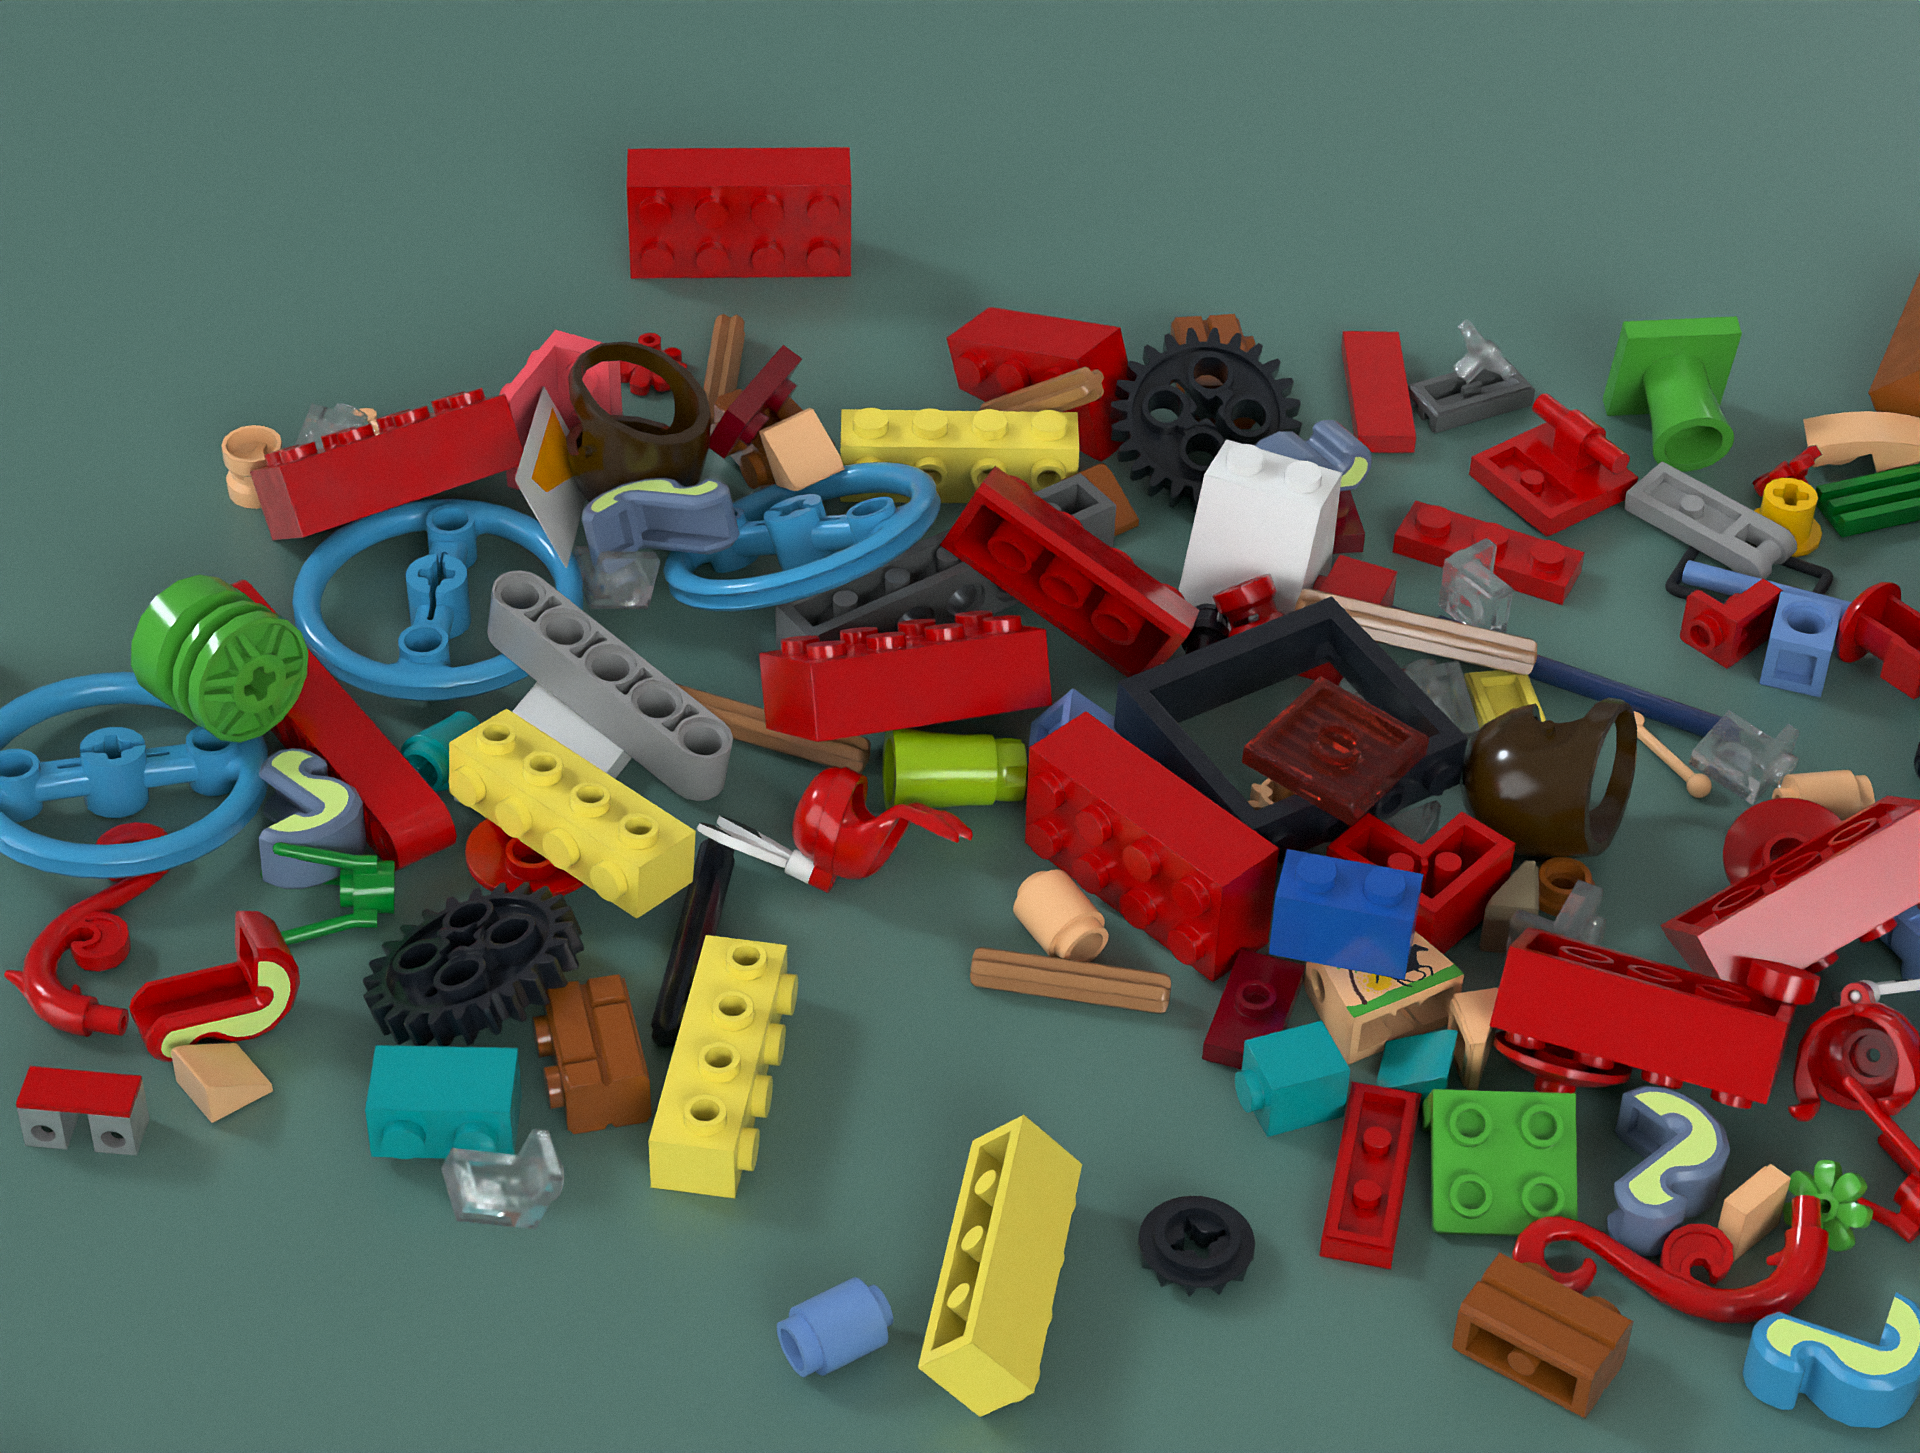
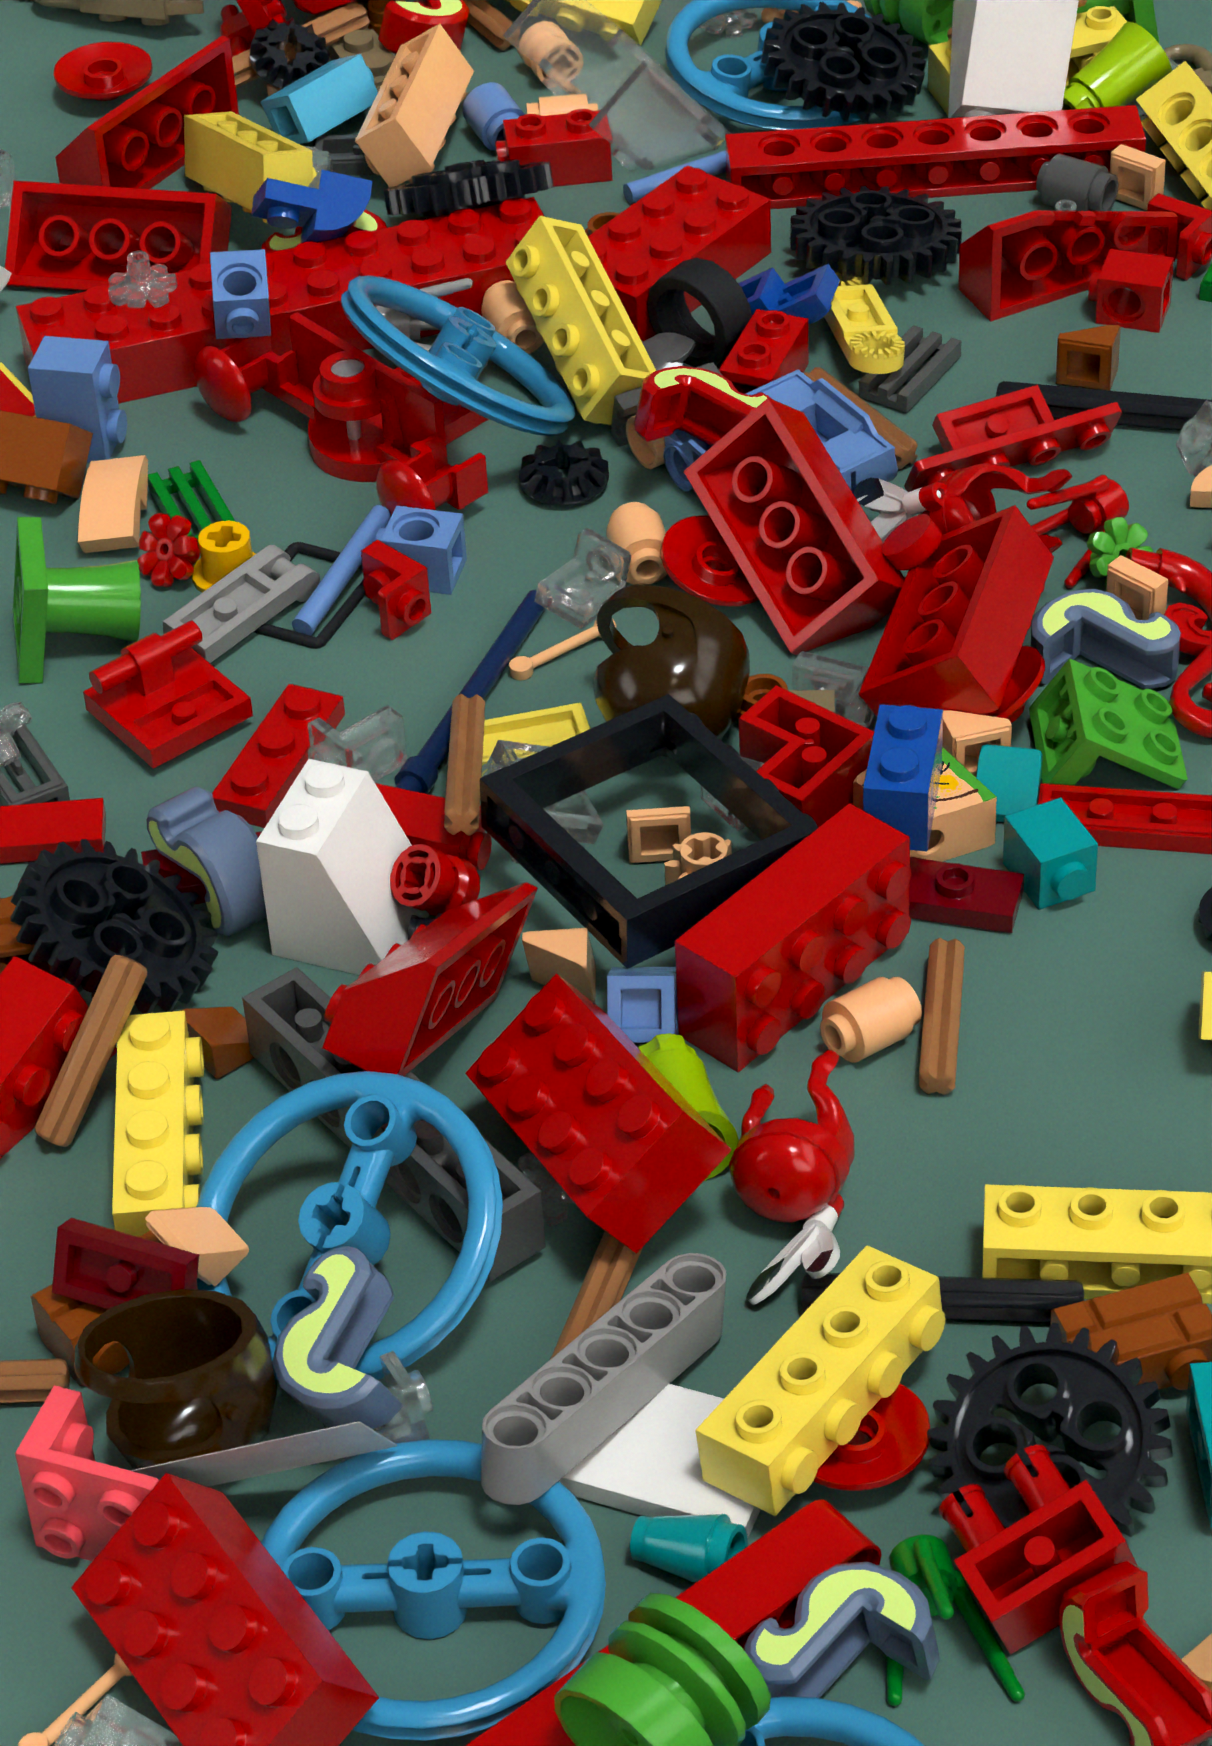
camera: 90 degrees left, 0 degrees up
clear red tile [1242,676,1430,826] -> none
none -> red brick [939,1444,1138,1655]

